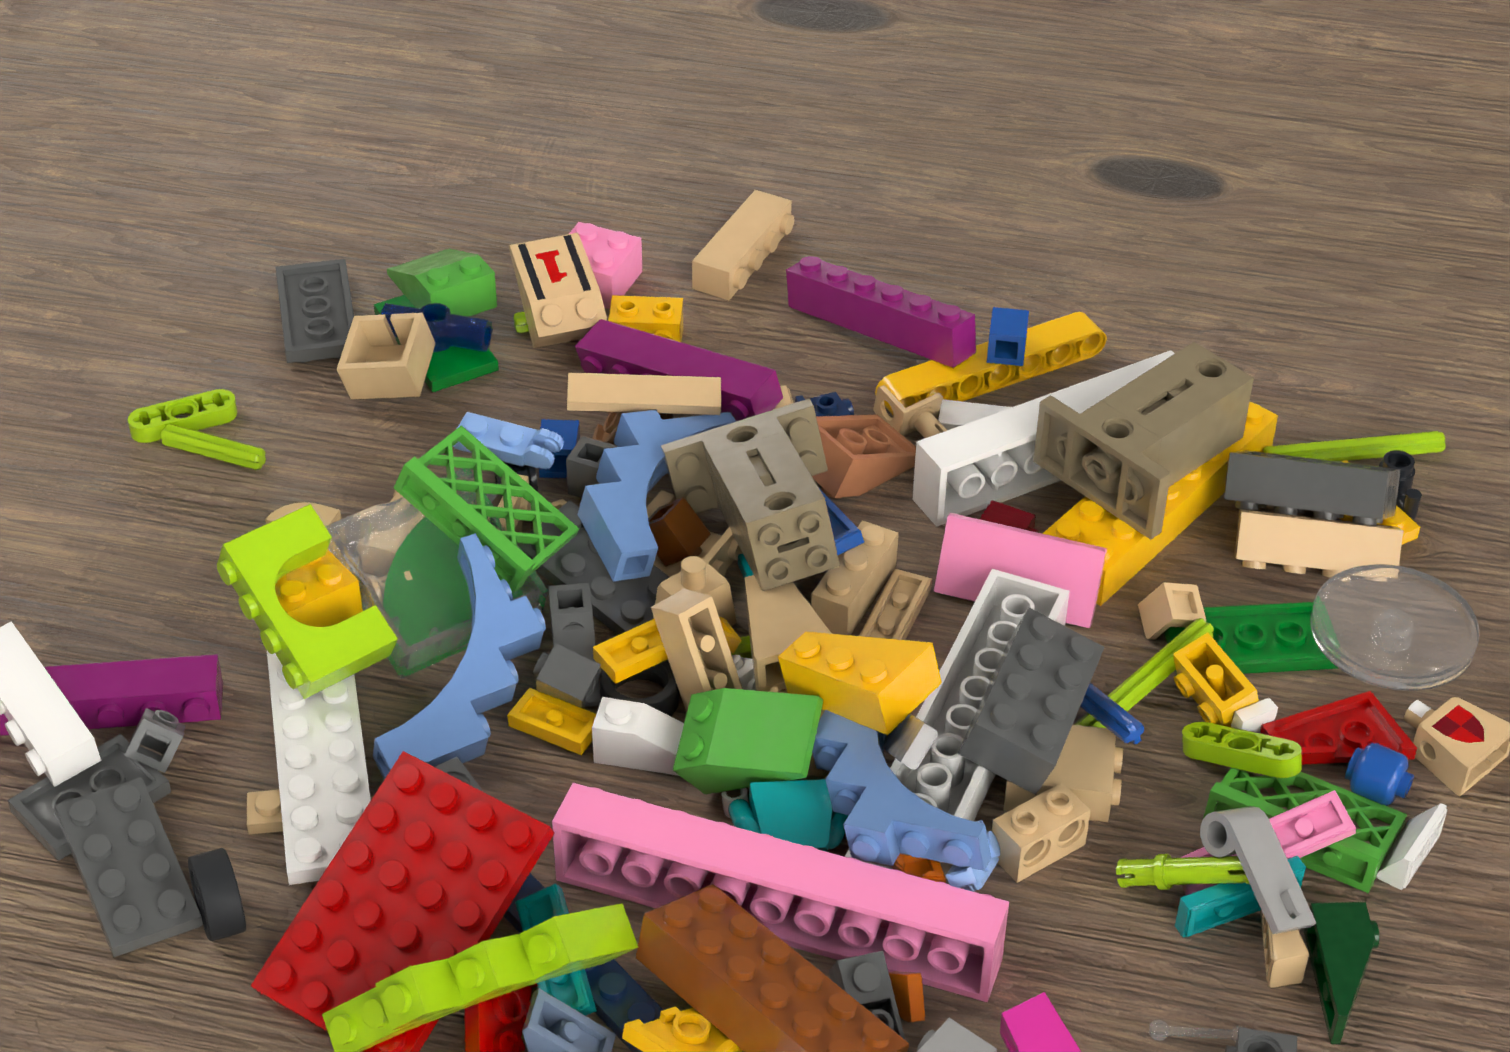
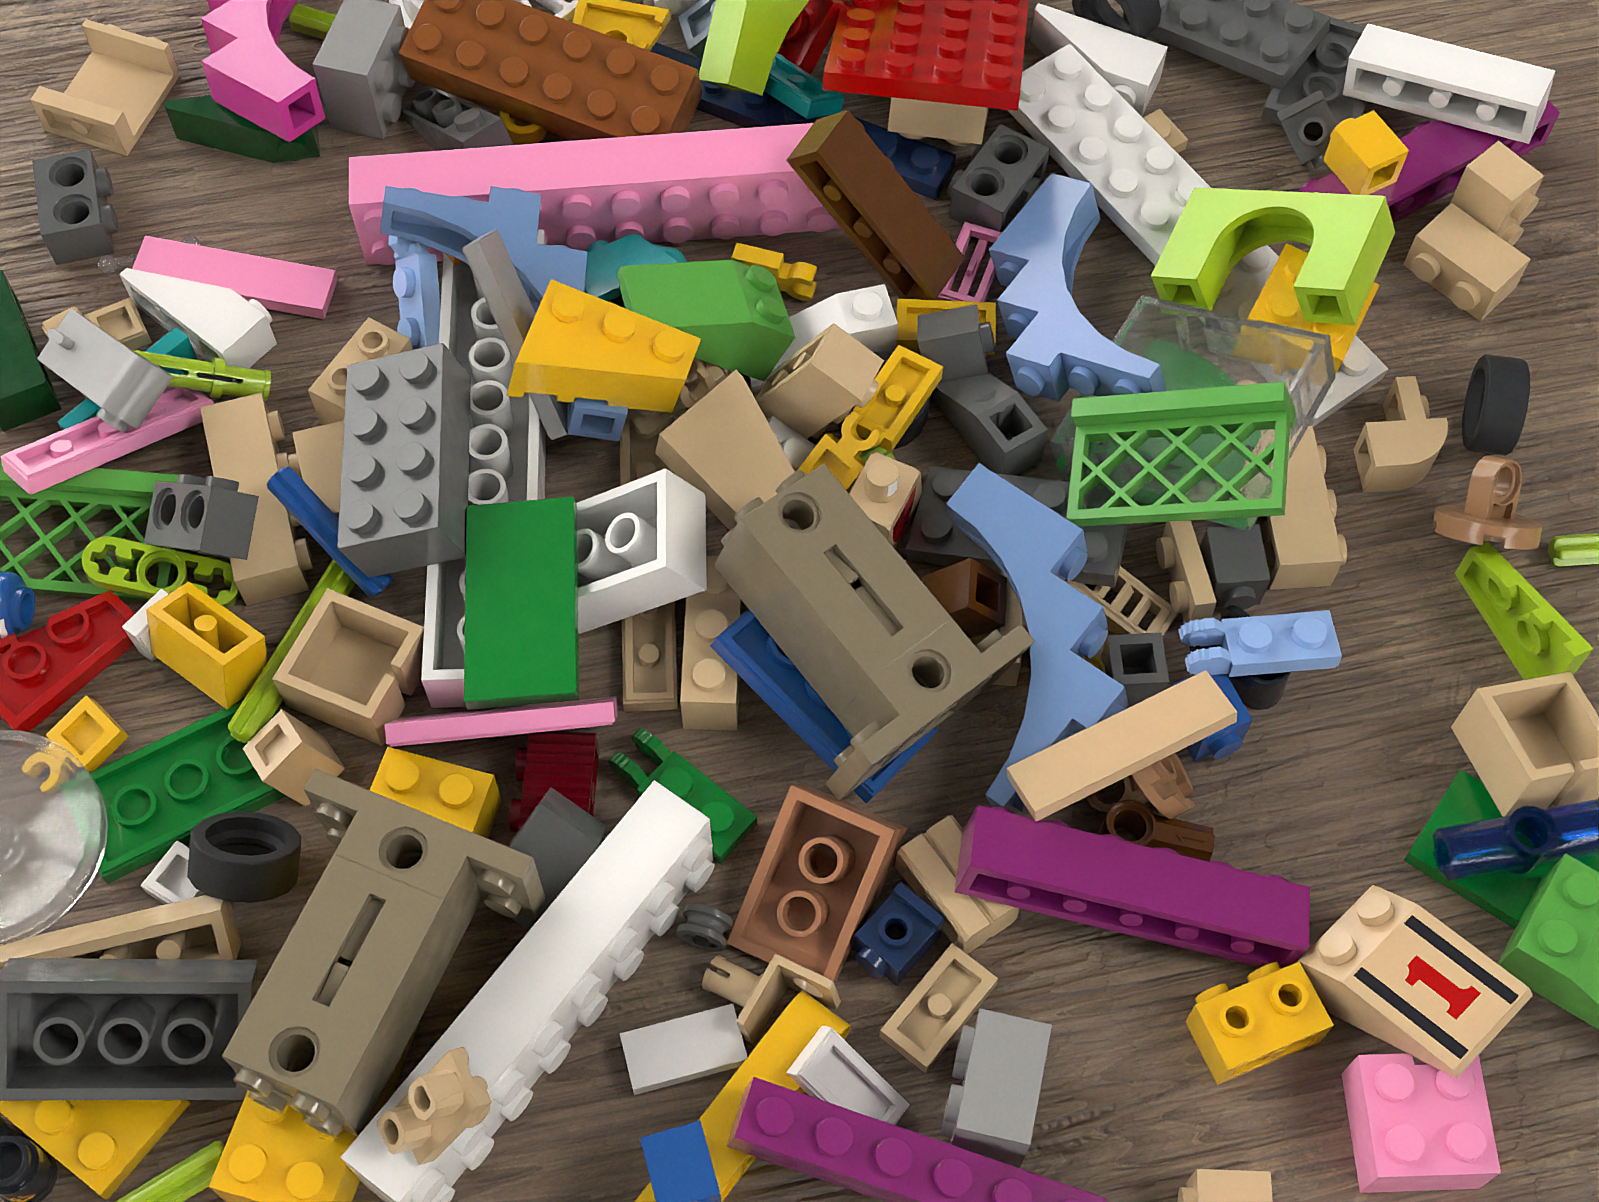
camera: 155 degrees right, 20 degrees up
none -> yellow plate [23,695,129,797]
none -> tan tile [85,297,152,350]
none -> white slope [119,268,277,382]
none -> bright pink tile [132,236,338,319]
none -> white tile [140,840,206,905]
none -> dark grey brick [144,474,259,560]
none -> black tyre [187,811,301,903]
none -> tan brick [200,393,314,606]
none -> tan piece [273,588,424,746]
none -> tan hips [377,1047,492,1165]
none -> green tile [464,496,579,710]
none -> dark grey brick [483,787,607,930]
none -> white brick [576,469,707,634]
none -> green hinge [608,728,757,864]
none -> yellow plate [731,243,817,301]
none -> reddish brown brick [786,110,965,300]
none -> white tile [786,1026,910,1125]
none -> tan plate [879,943,998,1073]
none -> bright pink tile [934,222,1002,302]
none -> light grey brick [940,1008,1052,1168]
none -> white slope [1030,3,1168,117]
none -> yellow brick [1323,110,1409,195]
none -> tan brick [1403,203,1530,321]
none -> medium nougat tile [1432,455,1543,550]
none -> tan brick [1449,141,1544,246]
none -> lime wing [1454,541,1594,680]
none -> black tyre [1462,354,1530,456]

